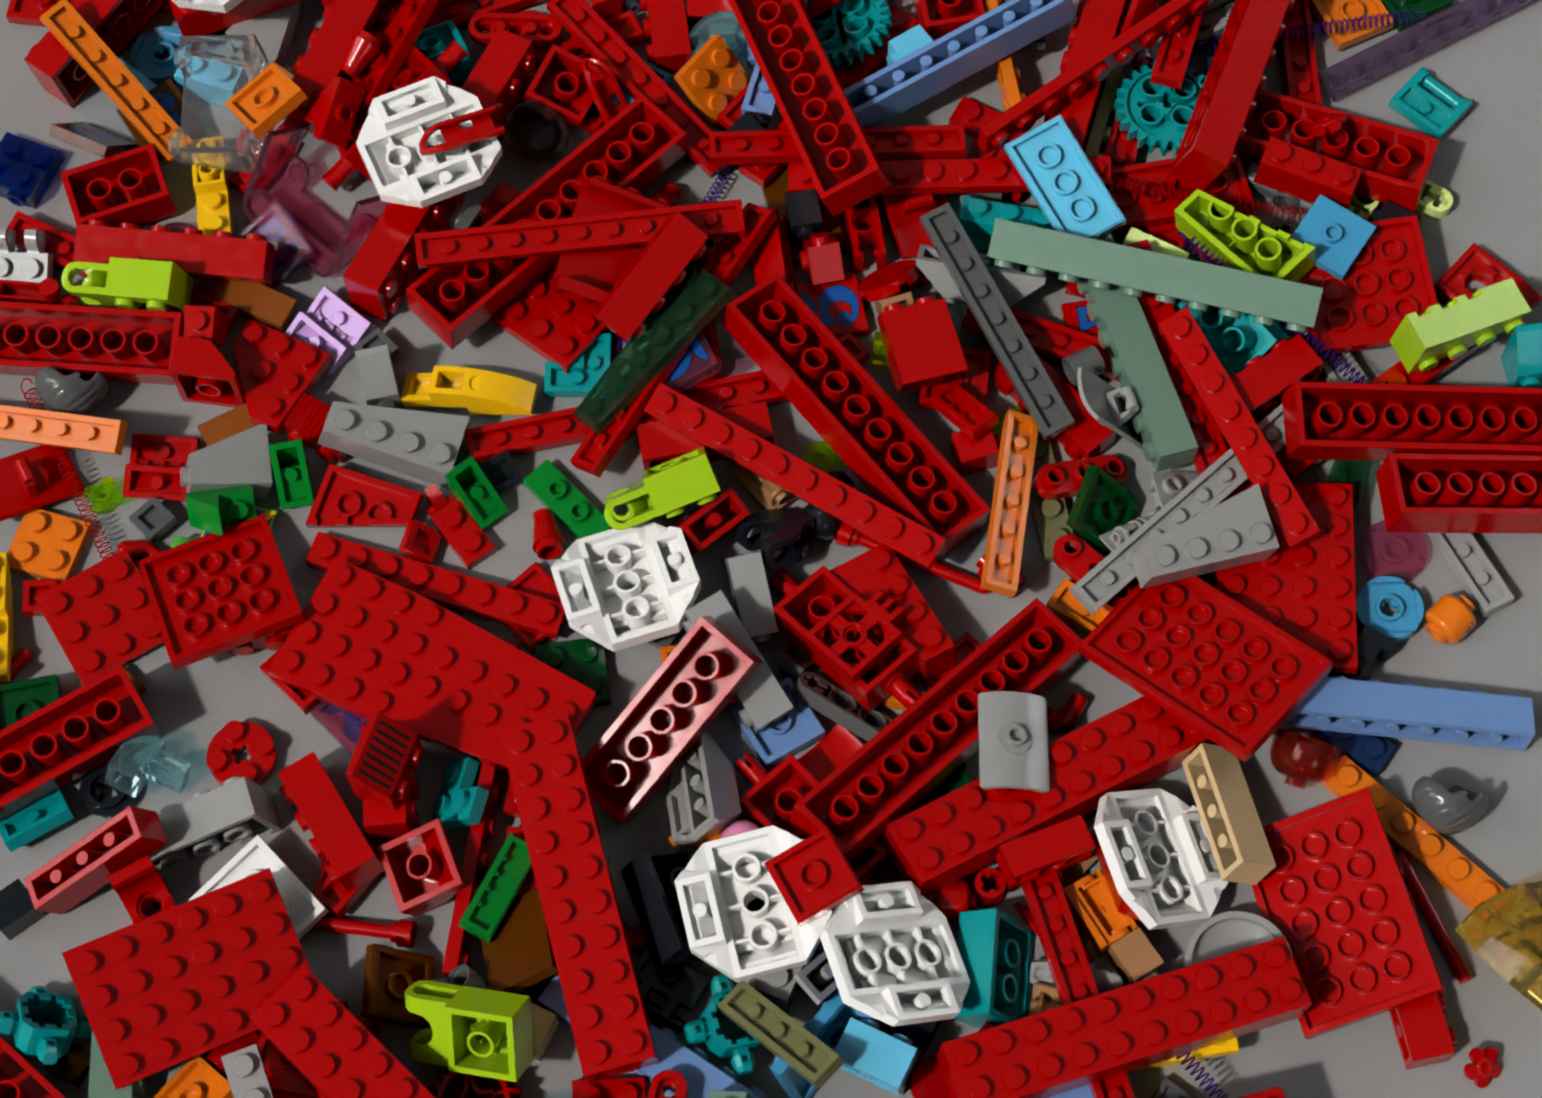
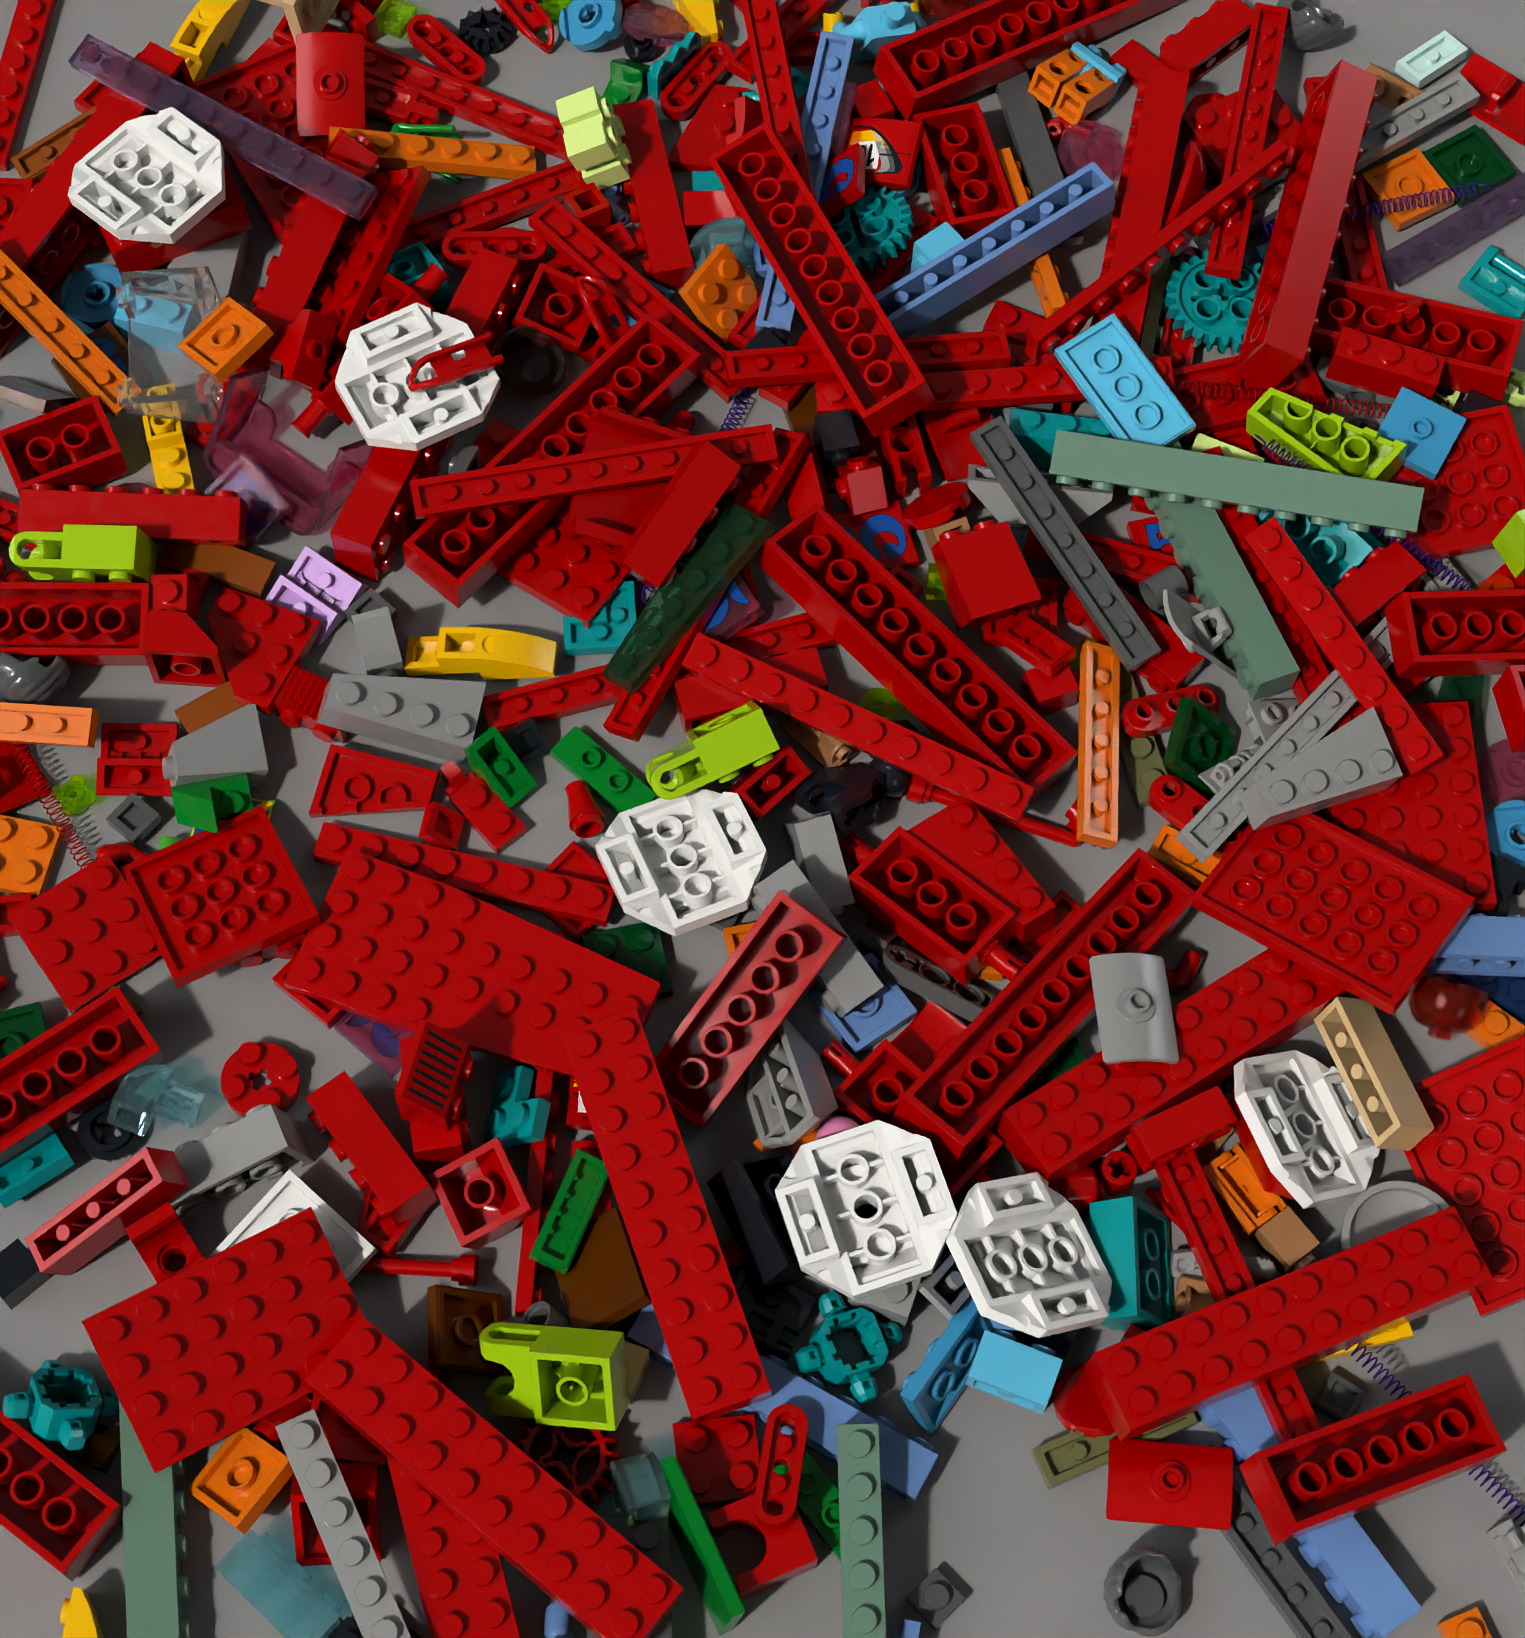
camera: 10 degrees left, 0 degrees up
green slope [268,438,315,510] -> none
red cone [340,29,382,79] -> none
olive plate [717,981,844,1090] -> none
red tile [764,827,864,927] -> none
red piece [804,589,908,684] -> none

